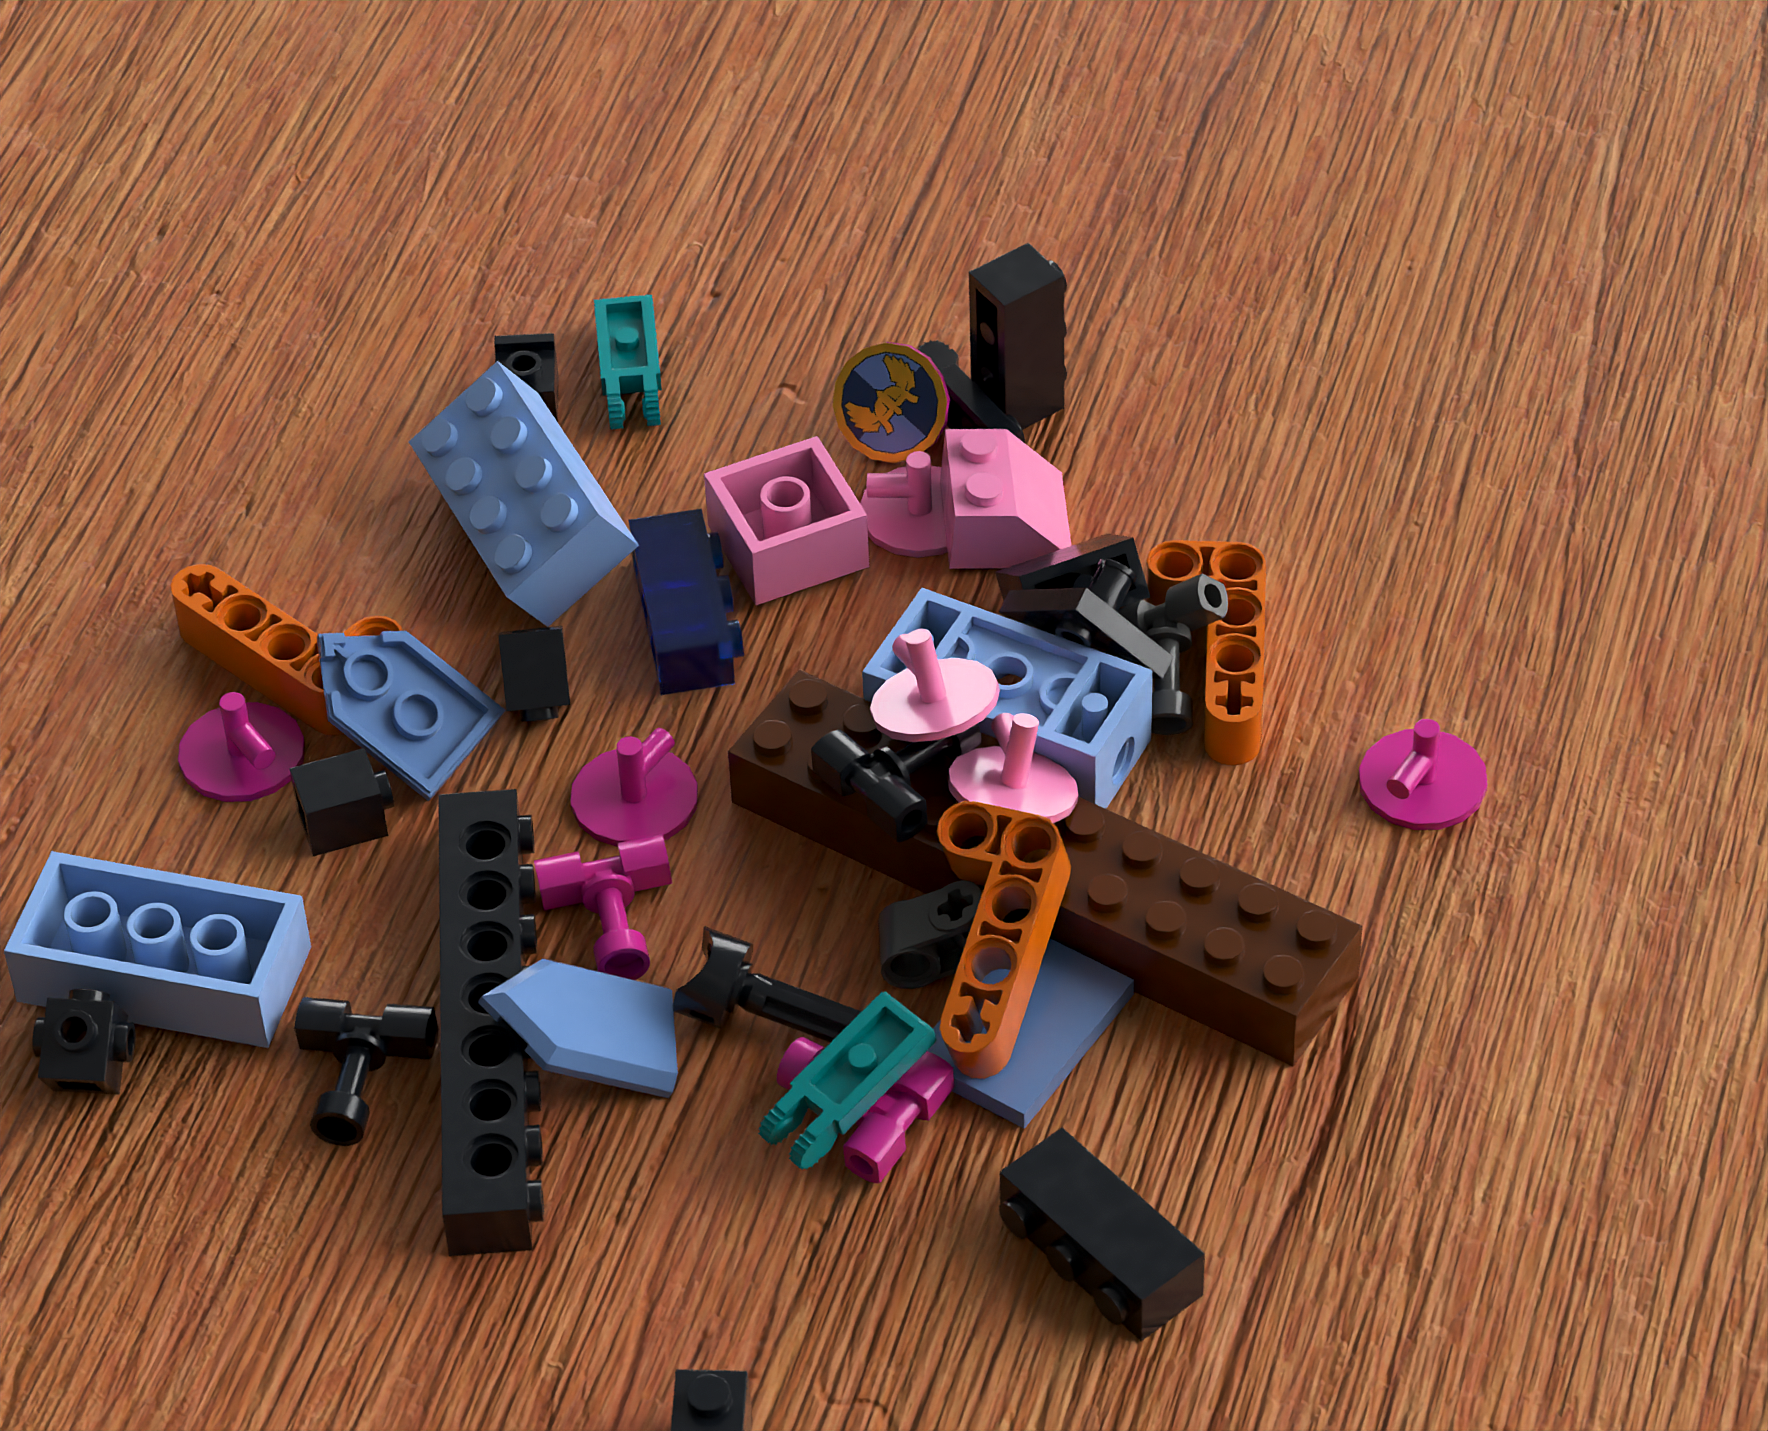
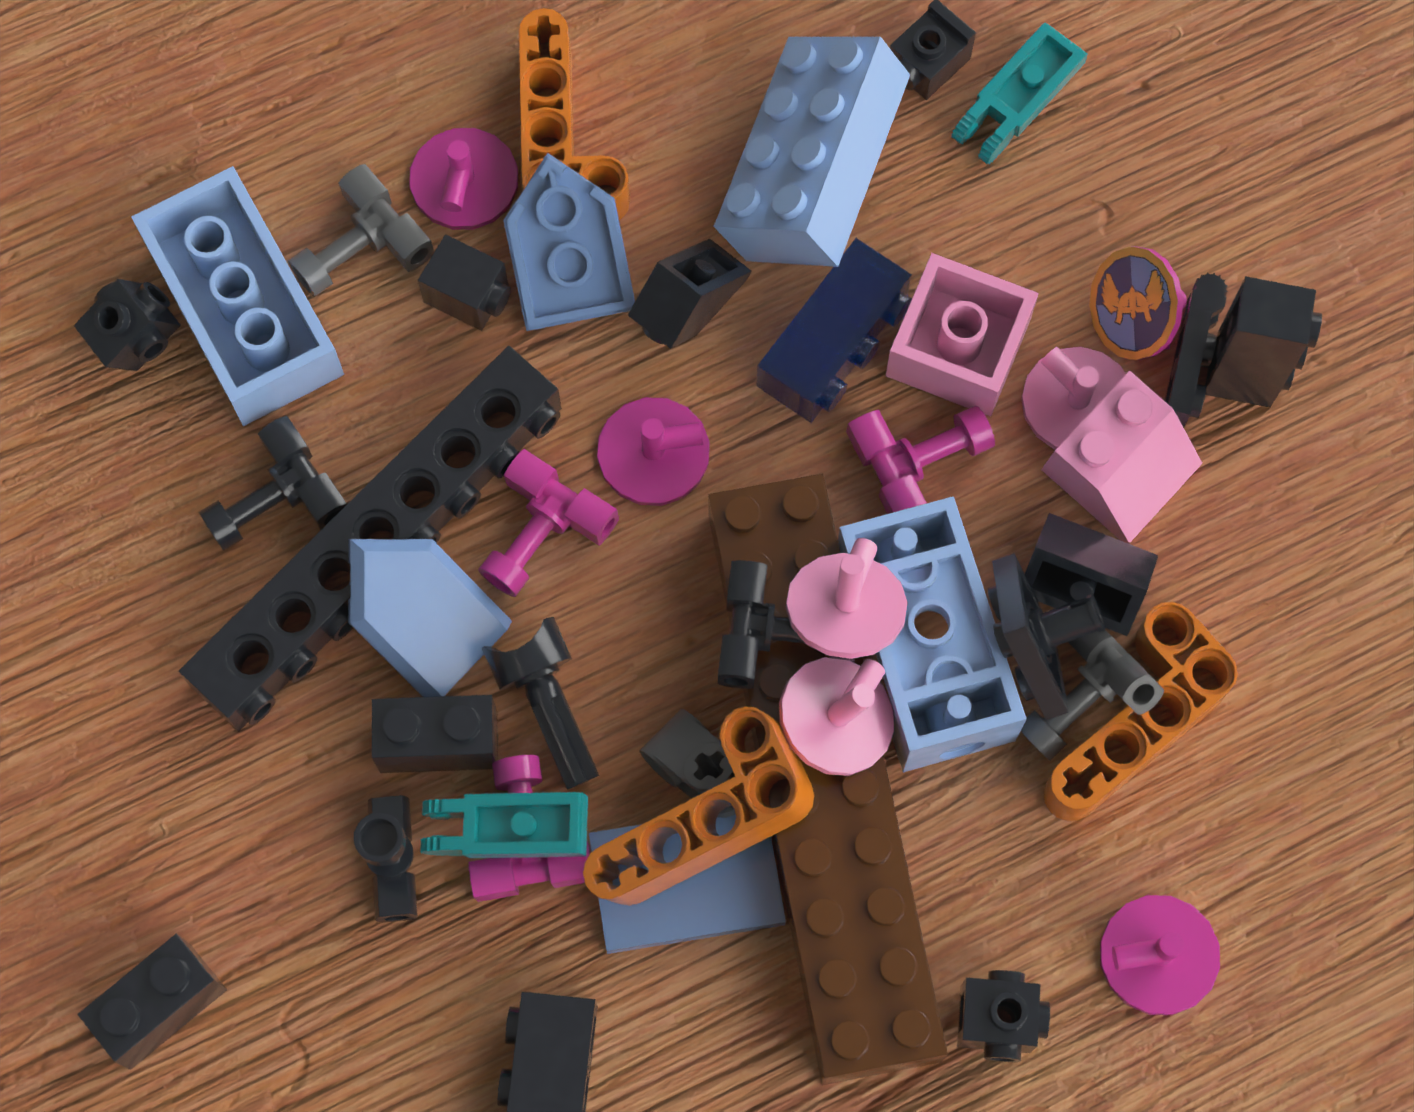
camera: 45 degrees right, 25 degrees up
none -> dark grey bar [288,164,434,297]
none -> black bar [354,795,418,923]
none -> black brick [372,695,498,773]
none -> dark pink bar [846,406,995,514]
none -> black brick [957,970,1050,1062]

